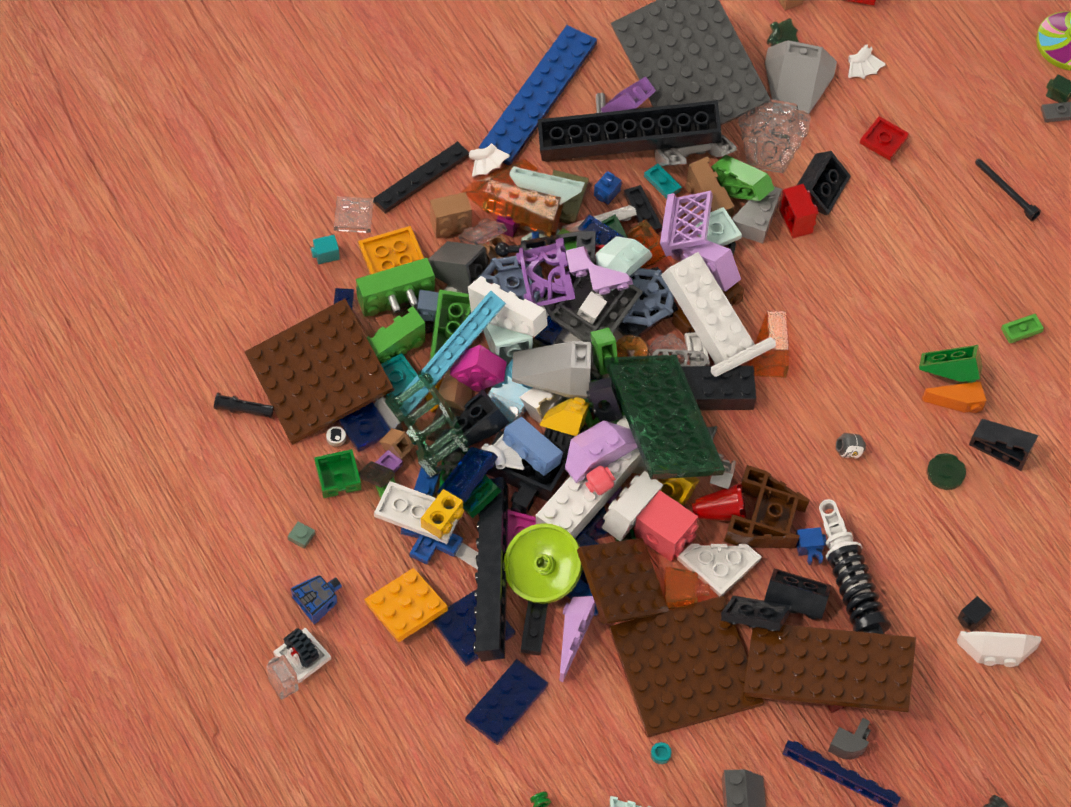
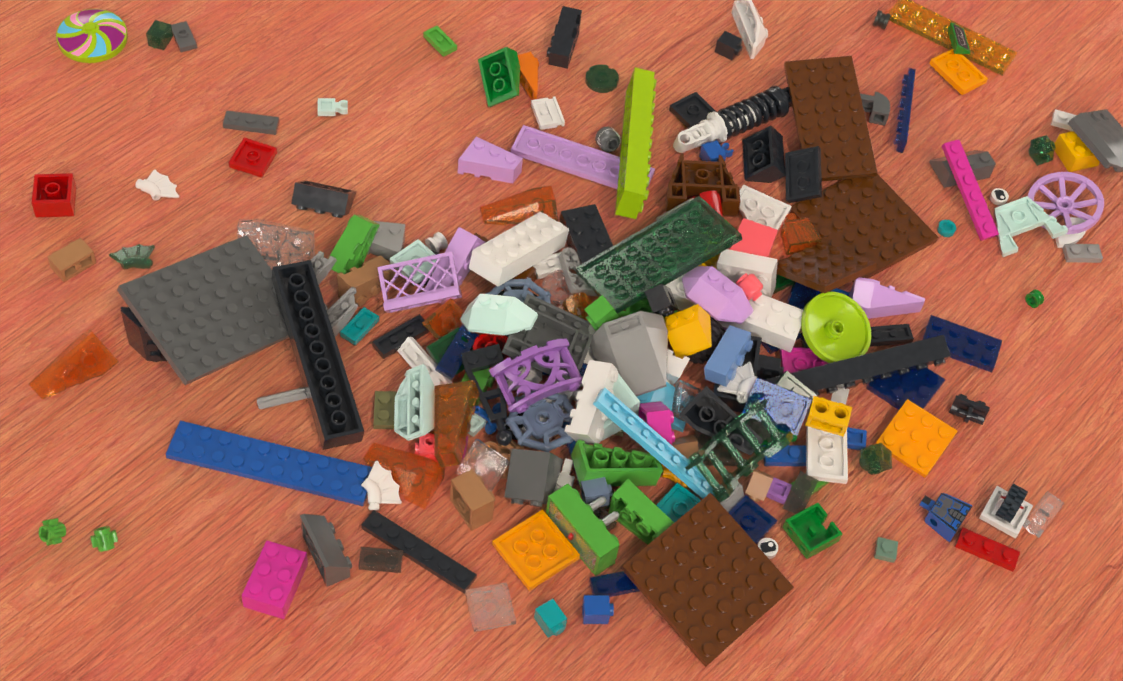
camera: 110 degrees left, 5 degrees down
black pin [214,392,274,418] -> none
lavender arch [566,246,633,295] -> none
white brick [577,291,607,325] -> none
blue brick [594,171,622,205] -> none
medium lavender window [601,76,656,112] -> none
white axle [711,337,776,377] -> none
light grey wedge [765,40,837,115] -> none
red brick [779,184,818,239] -> none
black piece [975,159,1041,221] -> none
none -> dark grey plate [223,111,280,135]
none -> dark pink brick [242,540,308,619]
none -> dark grey slope [300,514,352,587]
none -> light aqua plate [318,98,348,116]
none -> clear smoke plate [359,547,403,573]
none -> white wheel [425,232,448,253]
none -> lavender wedge [458,137,523,184]
none -> lavender plate [511,125,655,190]
none -> white plate [531,96,565,130]
none -> blue brick [582,595,614,624]
none -> lime brick [615,67,657,219]
none -> black plate [669,92,716,129]
none -> clear green brick [859,443,892,475]
none -> dark pink plate [941,139,999,241]
none -> black hips [949,394,990,425]
none -> red plate [955,527,1020,572]

